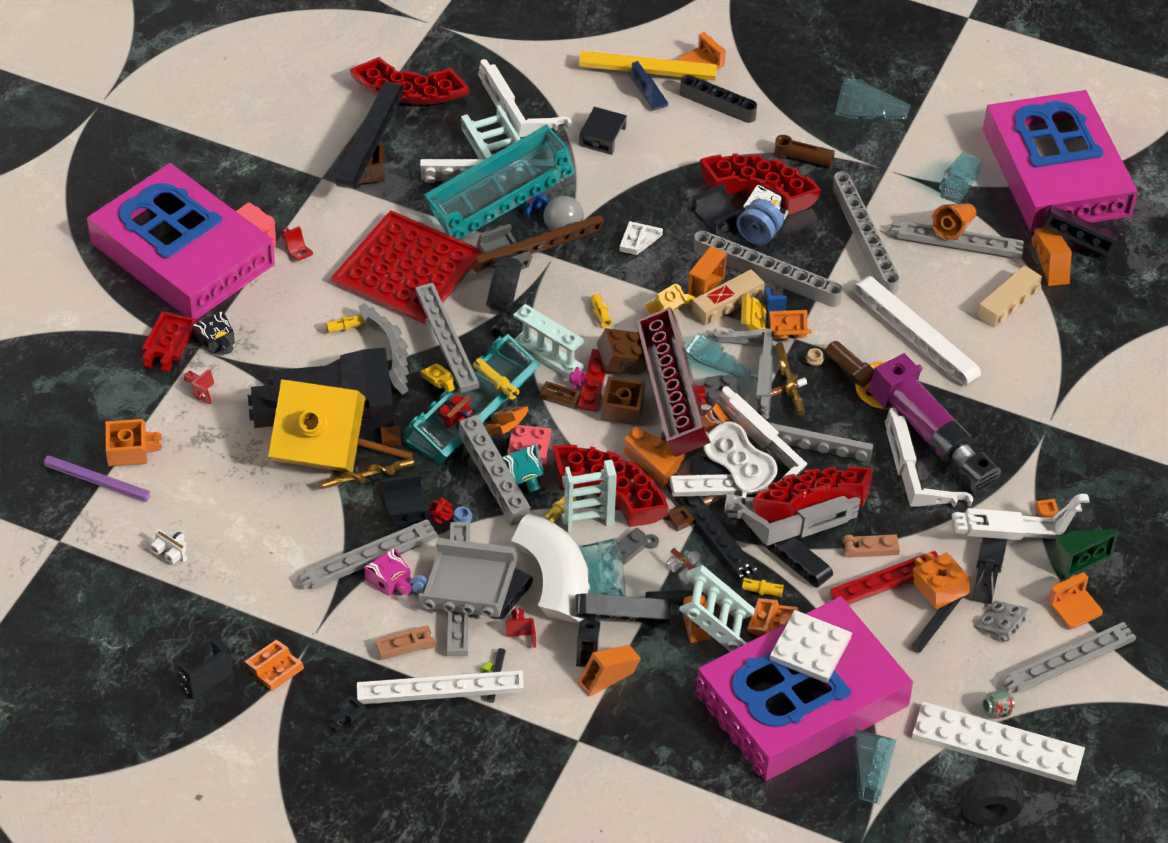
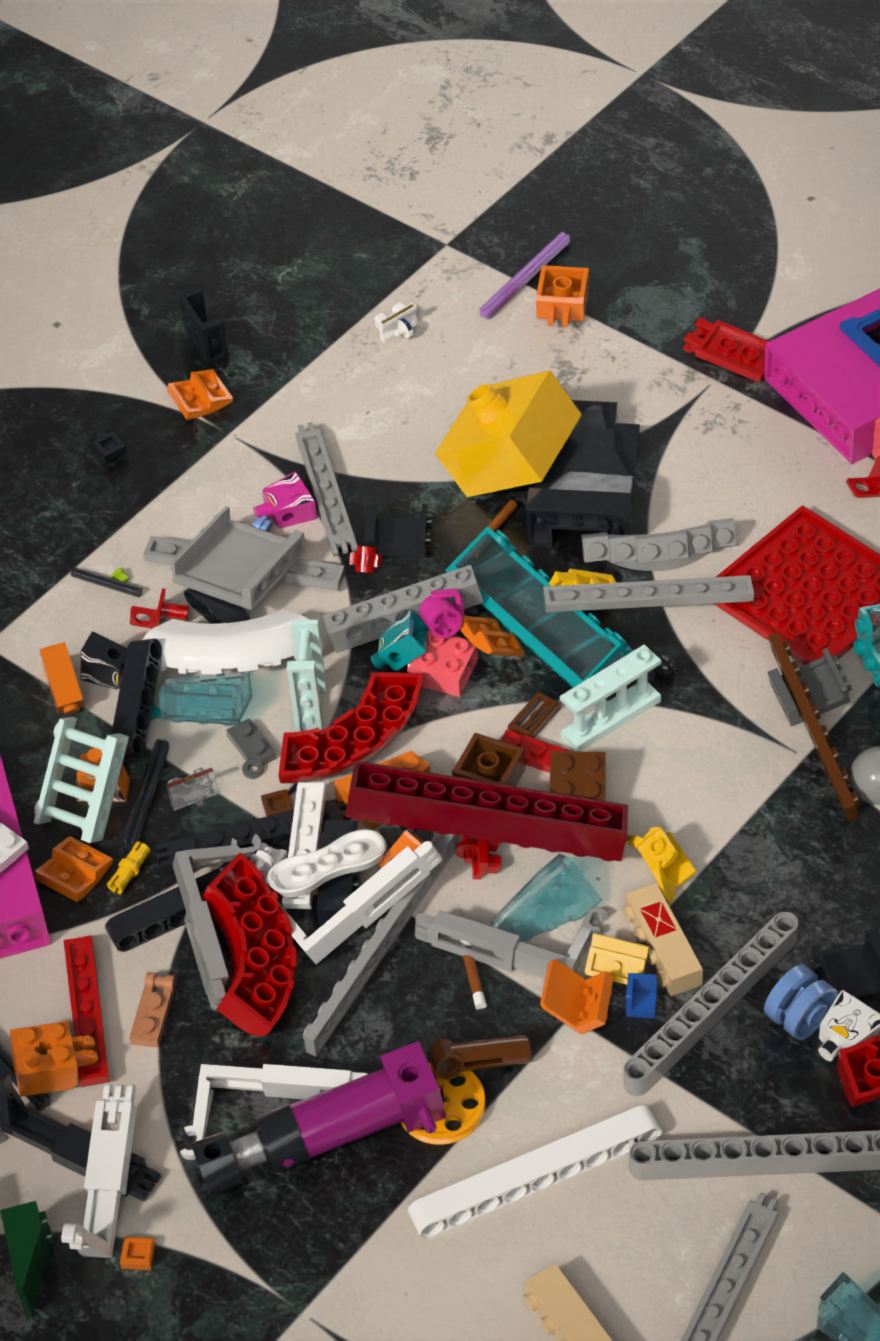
camera: 110 degrees right, 0 degrees up
red bracket [184,369,214,404] -> none
black torso [192,311,235,354] -> none
pearl gold piece [320,458,414,489] -> none
yellow pin [325,314,365,334] -> none
white plate [357,670,524,704] -> none
nougat plate [375,626,436,660] -> none
reddish brown tile [381,426,401,446] -> none
red hips [439,394,473,430] -> none
medium blue plate [453,506,472,522] -> none
yellow pin [473,358,519,399] -> none
black tyre [486,256,522,313] -> none
yellow pin [543,496,576,523] -> none
dark pink plate [569,367,585,389] -> none
yellow pin [590,293,612,328] -> none
white wing [620,221,663,255] -> none
orange window [687,246,727,298] -> none
dark grey plate [704,375,740,409] -> none
pearl gold piece [776,342,805,415] -> none
tan plate [805,348,824,366] -> none
orange cone [932,203,976,240] -> none
none -> dark pink piece [419,588,465,638]

